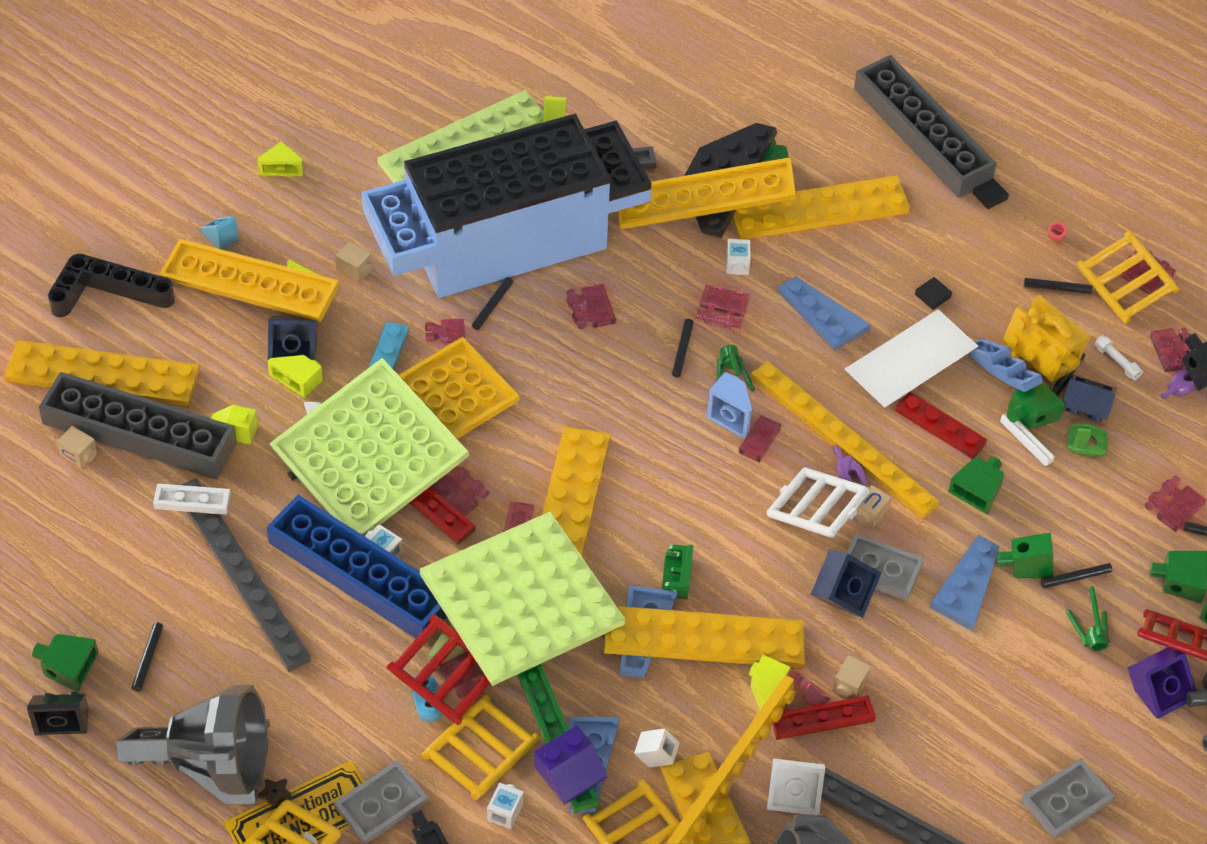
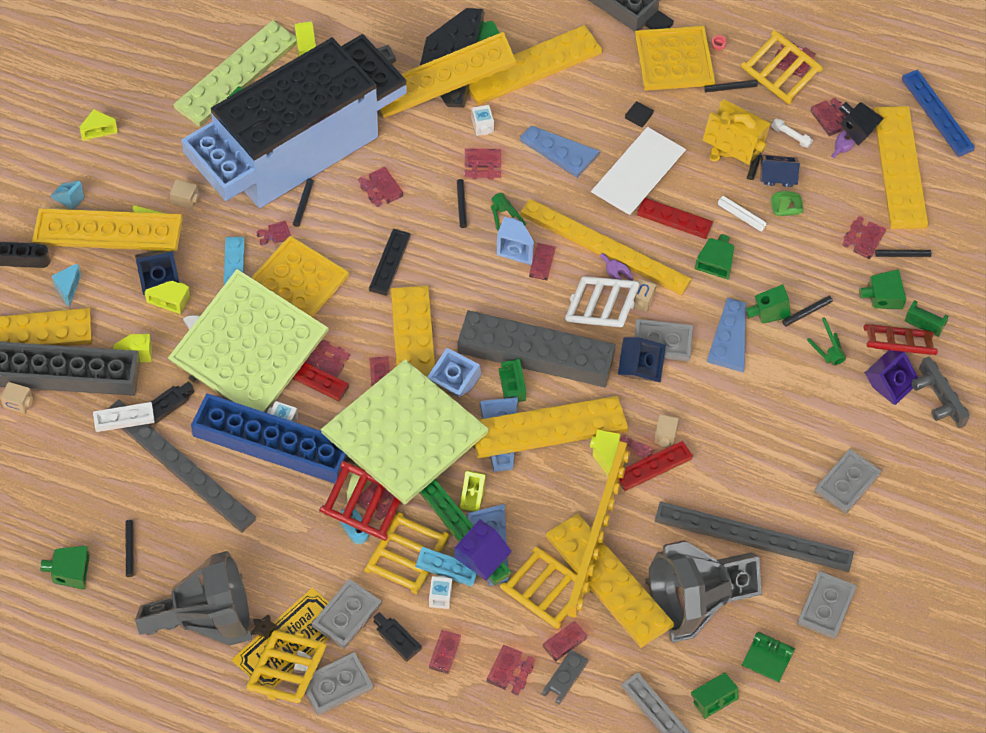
camera: 15 degrees left, 5 degrees up
black slope [27,692,89,735] -> none
white brick [634,728,680,768] -> none
white tile [767,758,825,815] -> none
medium blue slope [968,338,1043,392] -> none
green torso [1006,383,1066,429] -> none
none -> medium azure slope [52,264,81,306]
none -> black hinge [151,381,195,424]
none -> black tile [369,229,411,296]
none -> medium azure plate [415,547,477,587]
none -> light blue slope [427,348,482,397]
none -> dark grey brick [458,310,616,388]
none -> neon yellow slope [459,470,486,512]
none -> yellow plate [635,26,715,91]

